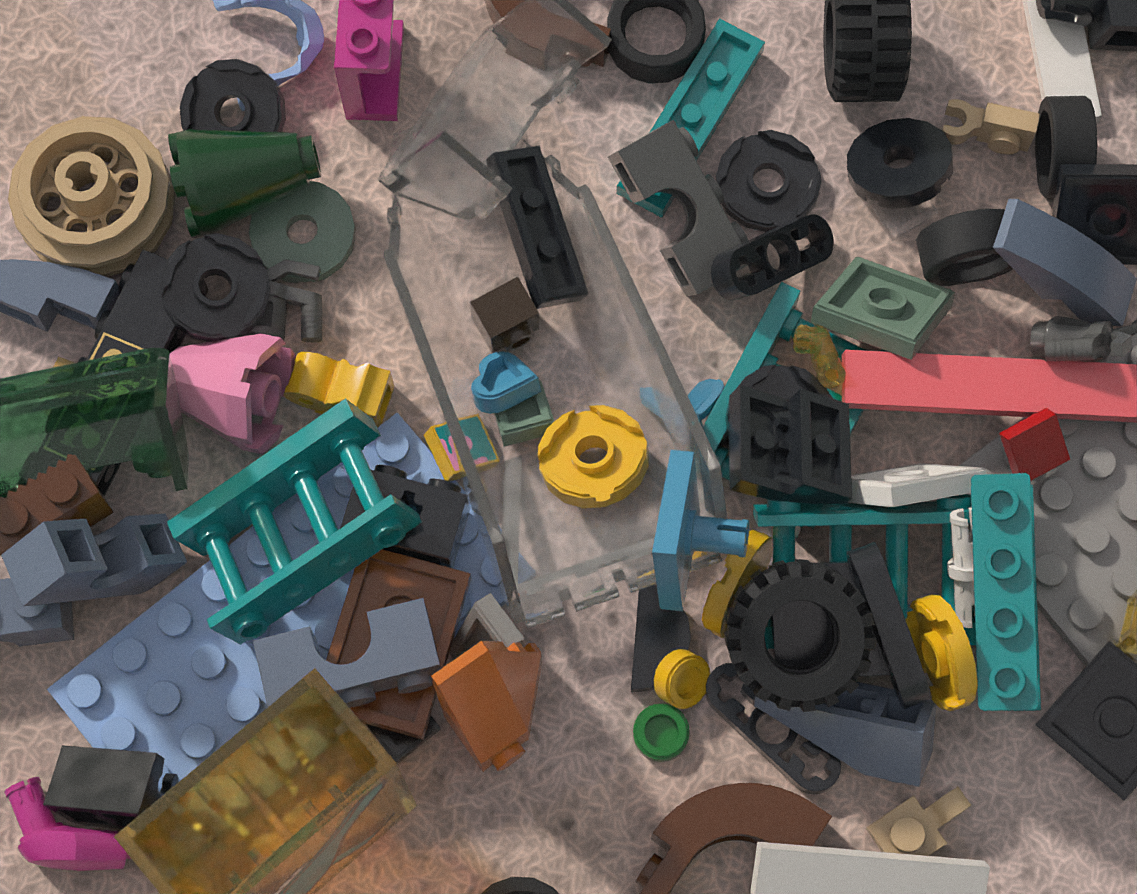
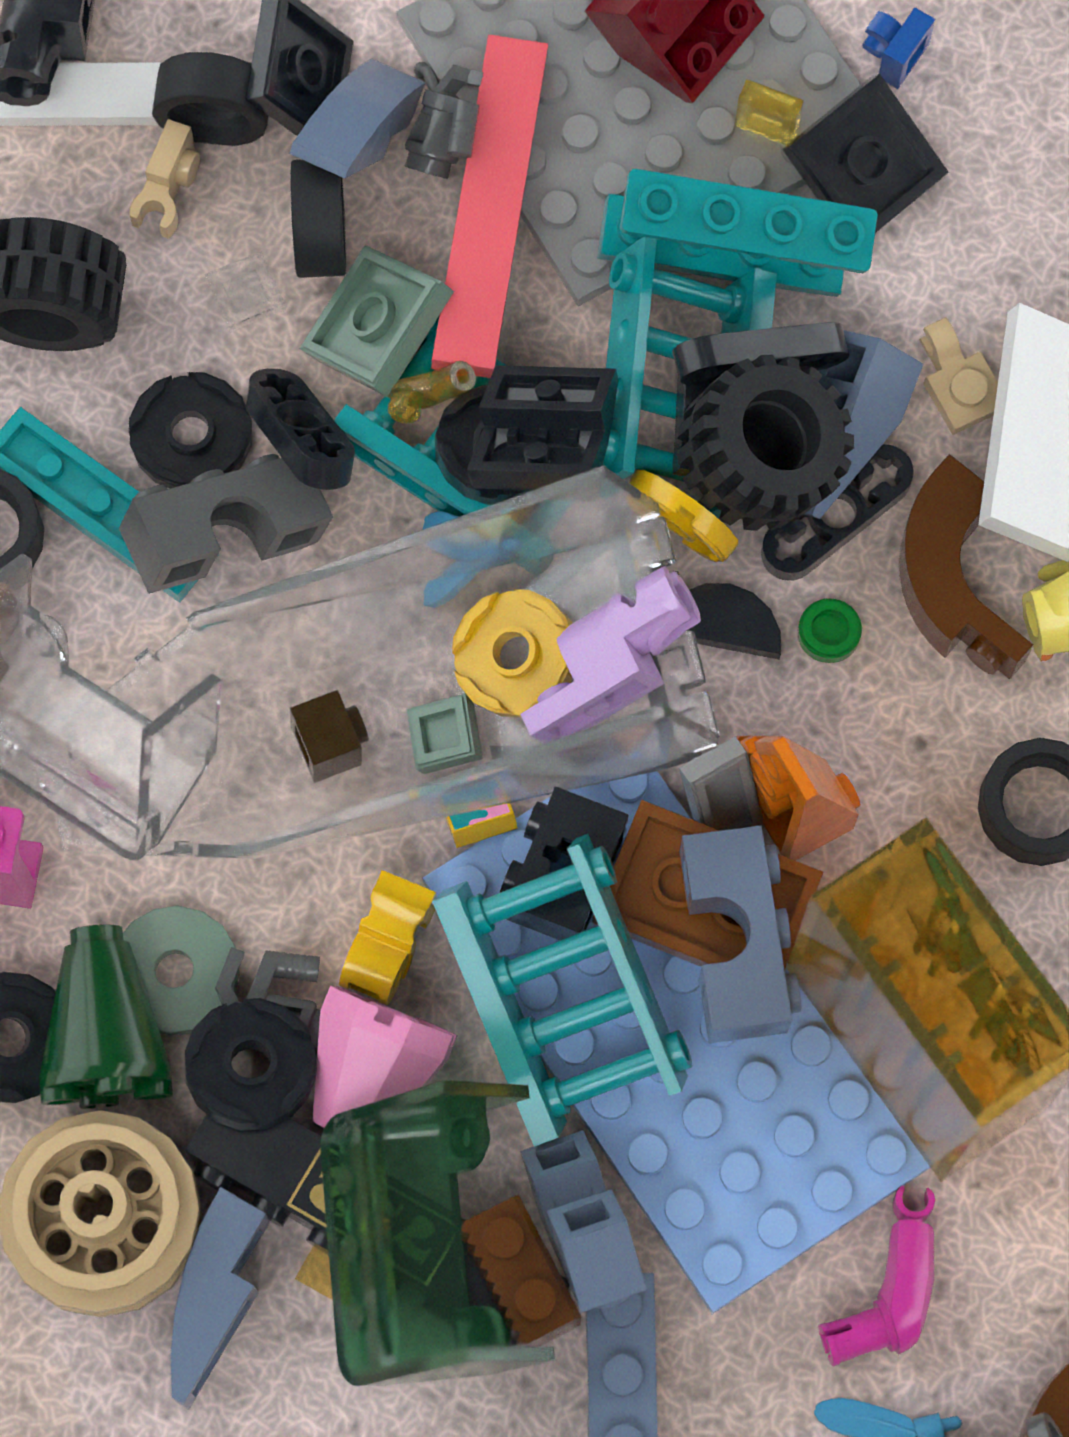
camera: 85 degrees left, 0 degrees up
black hinge [43,745,178,833] -> none
dark azure tile [471,351,541,414] -> none
black tile [486,145,589,309] -> none
dark azure tile [652,450,749,611] -> none
yellow tile [654,649,711,709] -> none
black tile [847,118,953,209] -> none
white tile [848,463,986,507] -> none
yellow tile [905,595,978,711] -> none
white pin [947,508,975,628] -> none
red tile [999,407,1070,481] -> none
none -> lavender plate [520,566,701,748]

